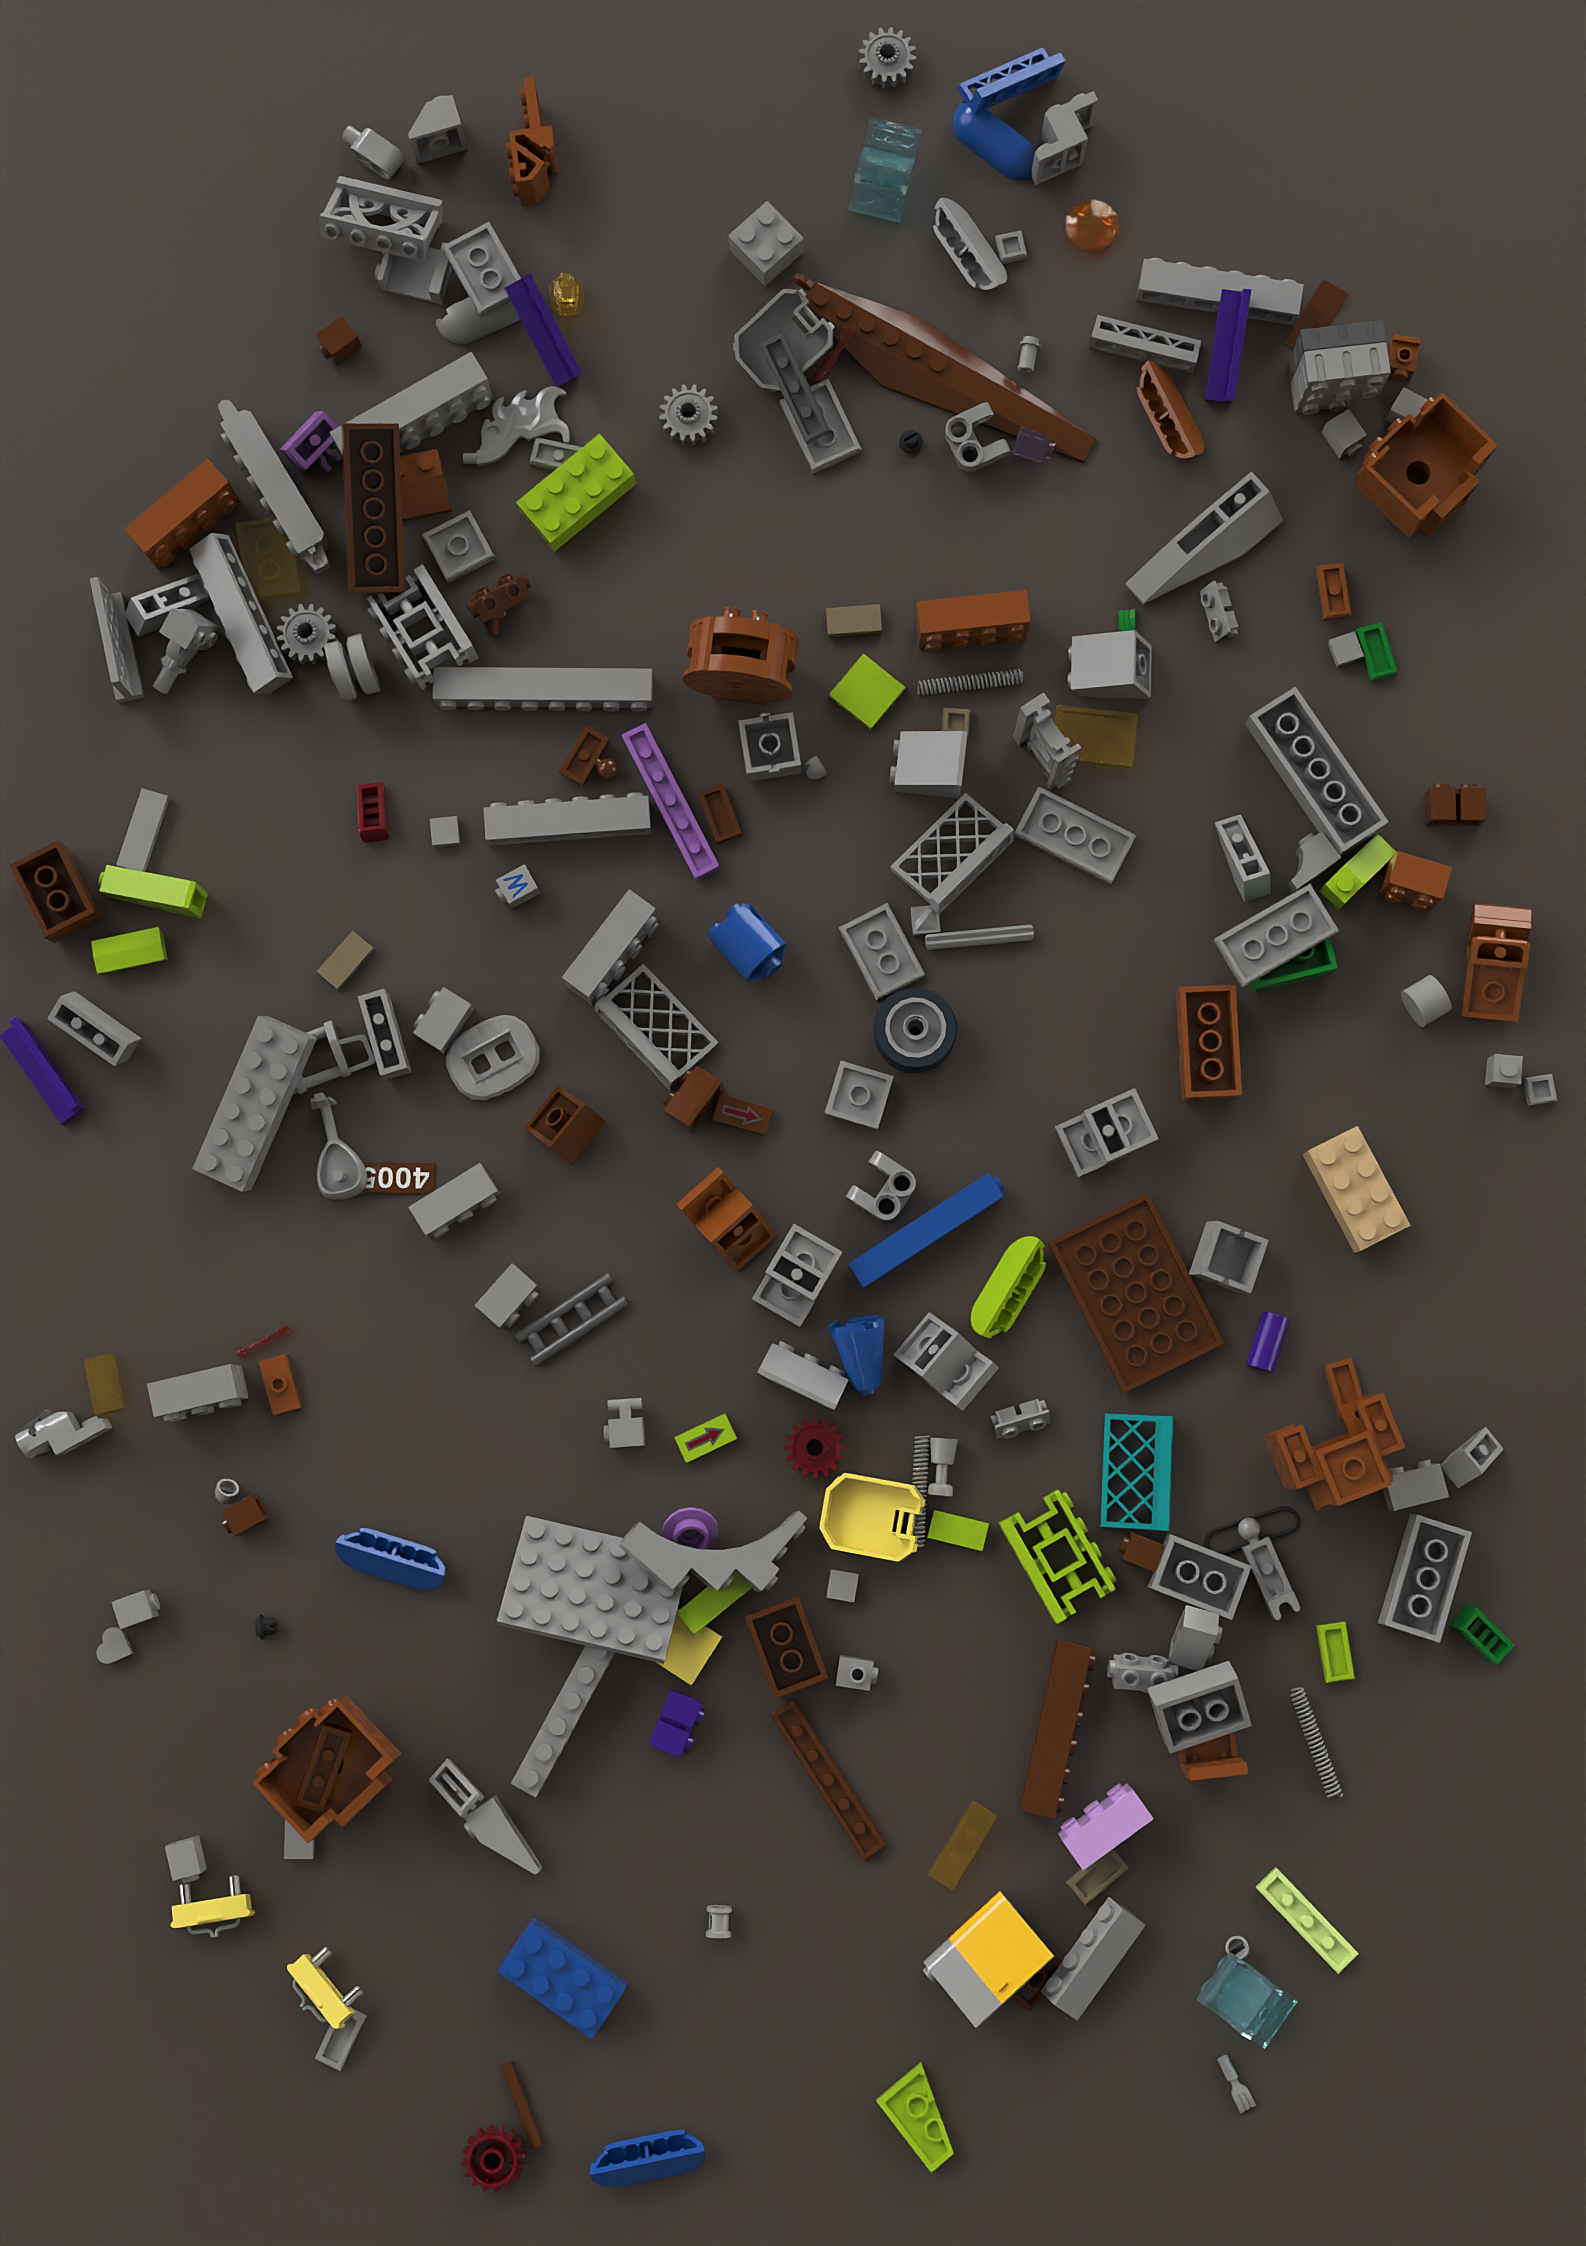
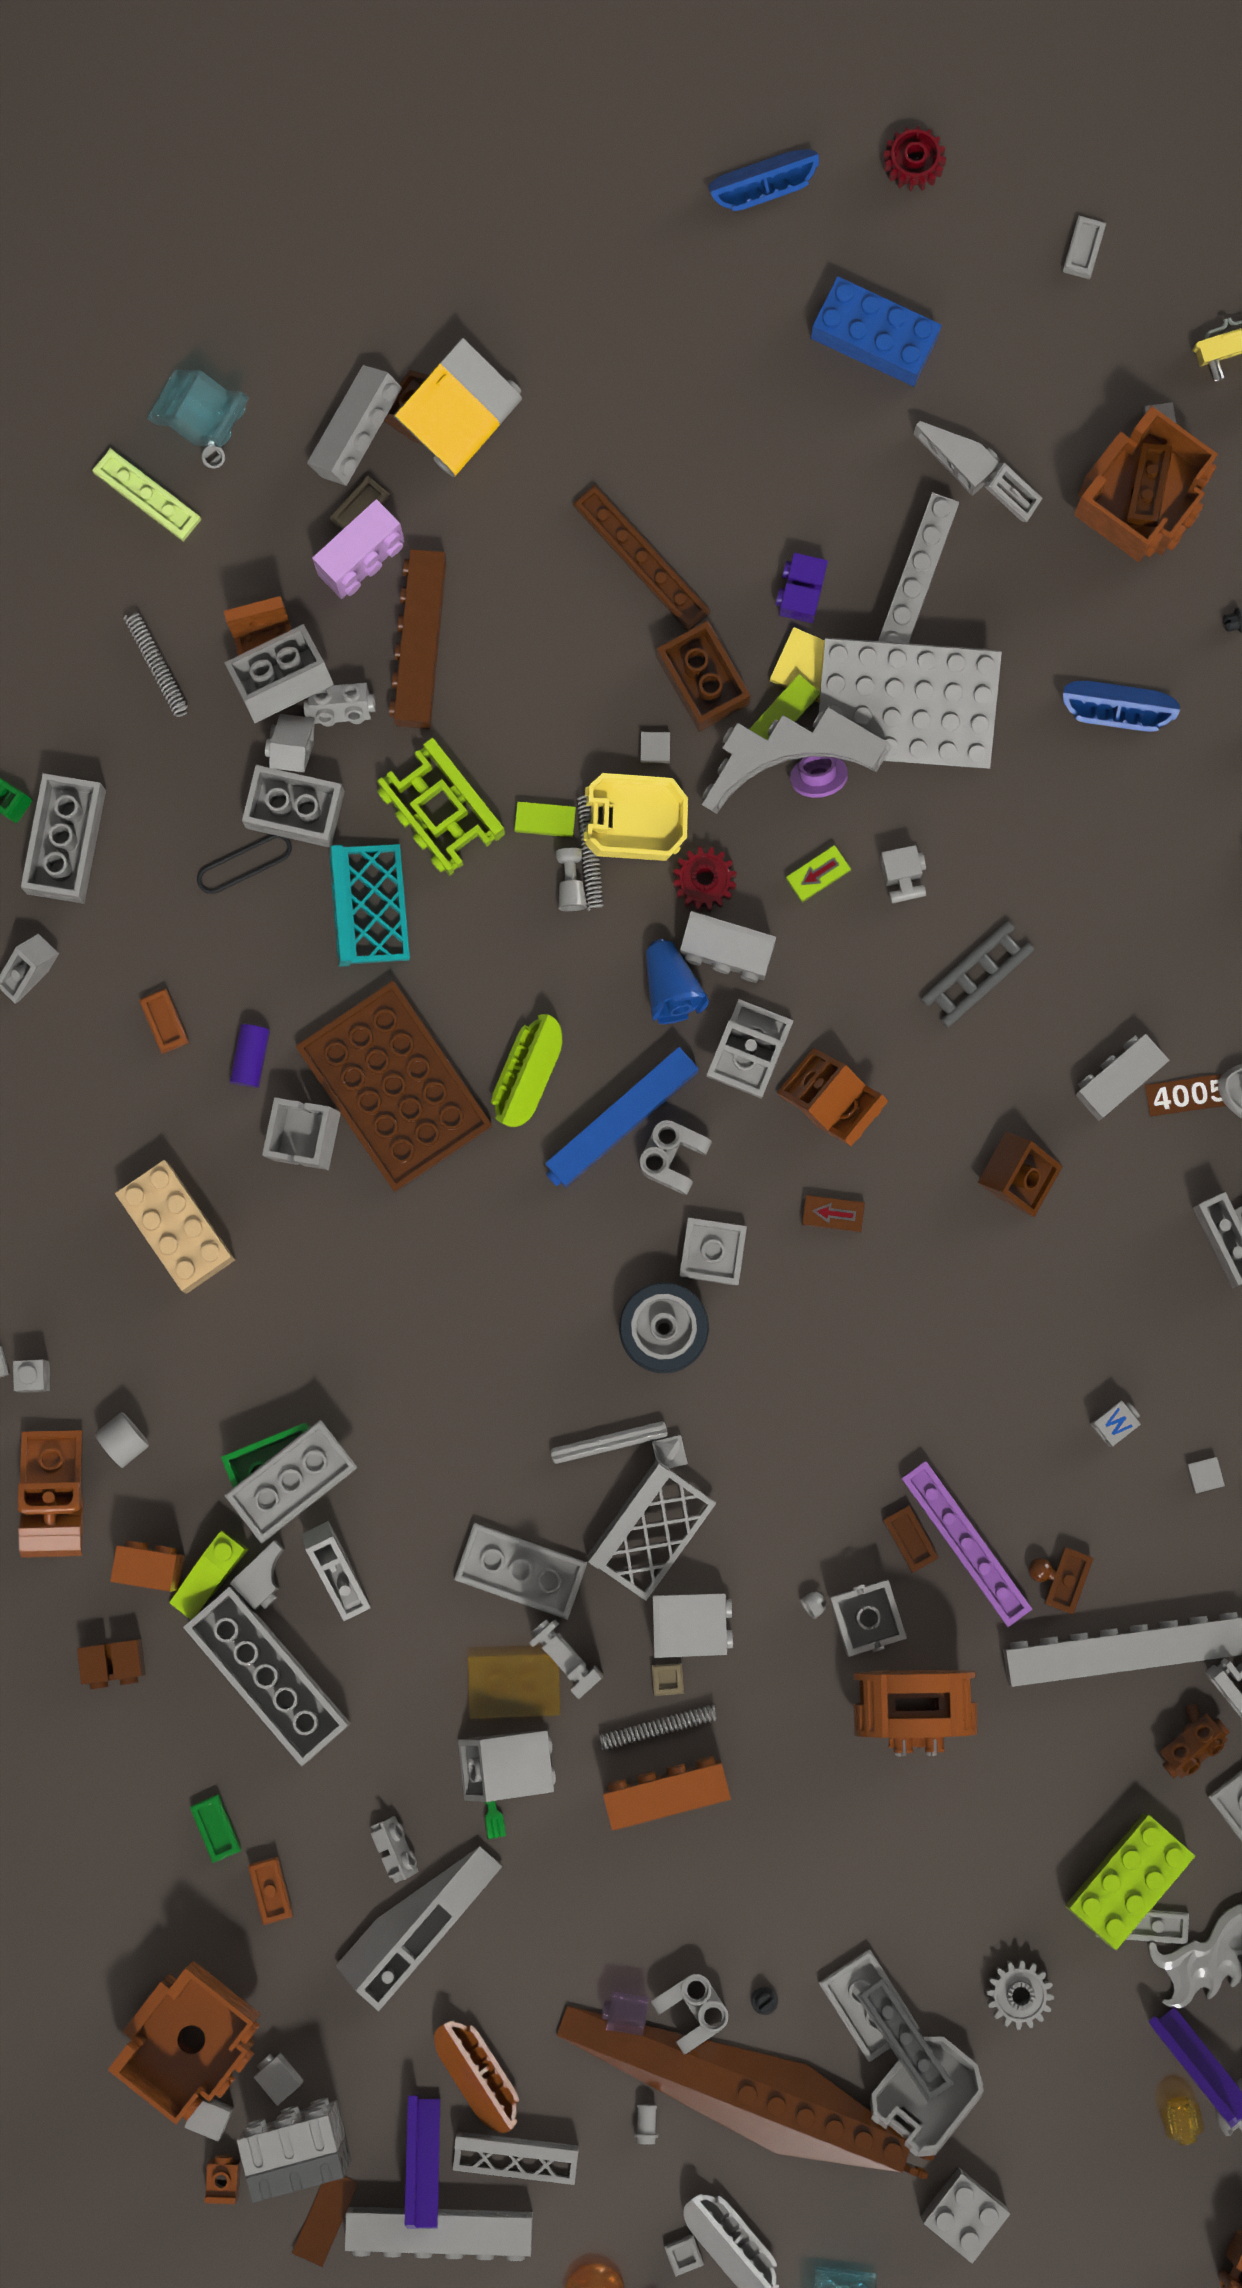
camera: 170 degrees right, 0 degrees up
light yellow piece [287,1947,363,2029] -> none
light grey brick [413,987,474,1055] -> none
light grey piece [446,1015,540,1101] -> none
light grey brick [475,1263,540,1329] -> none
light grey brick [484,793,652,846] -> none
reddish brown bar [501,2061,543,2149] -> none
light grey brick [562,889,659,1006] -> none
light grey fence [594,964,719,1090] -> none
reddish brown slope [663,1066,724,1133] -> none
light grey bush [706,1905,732,1938] -> none
blue cylinder [707,903,788,981] -> none
clear red piece [812,327,855,382] -> none
dark tan tile [826,604,882,637] -> none
lime tile [829,654,905,730] -> none
light grey brick [835,1655,878,1691] -> none
light grey tile [839,903,925,1001] -> none
lime wing [876,2062,954,2173] -> none
light grey bracket [893,1312,999,1411] -> none
clear yellow tile [928,1800,997,1891] -> none
light grey hinge [990,1399,1050,1439] -> none
light grey bracket [1054,1088,1158,1178] -> none
reddish brown brick [1118,1532,1165,1572] -> none
dark orange brick [1176,985,1242,1102] -> none
light grey piece [1217,2055,1256,2113] -> none
light grey plate [1238,1518,1301,1621] -> none
dark orange piece [1263,1393,1405,1510] -> none
lime tile [1316,1621,1355,1683] -> none
light grey tile [1327,631,1364,667] -> none
light grey brick [1383,1459,1449,1511] -> none

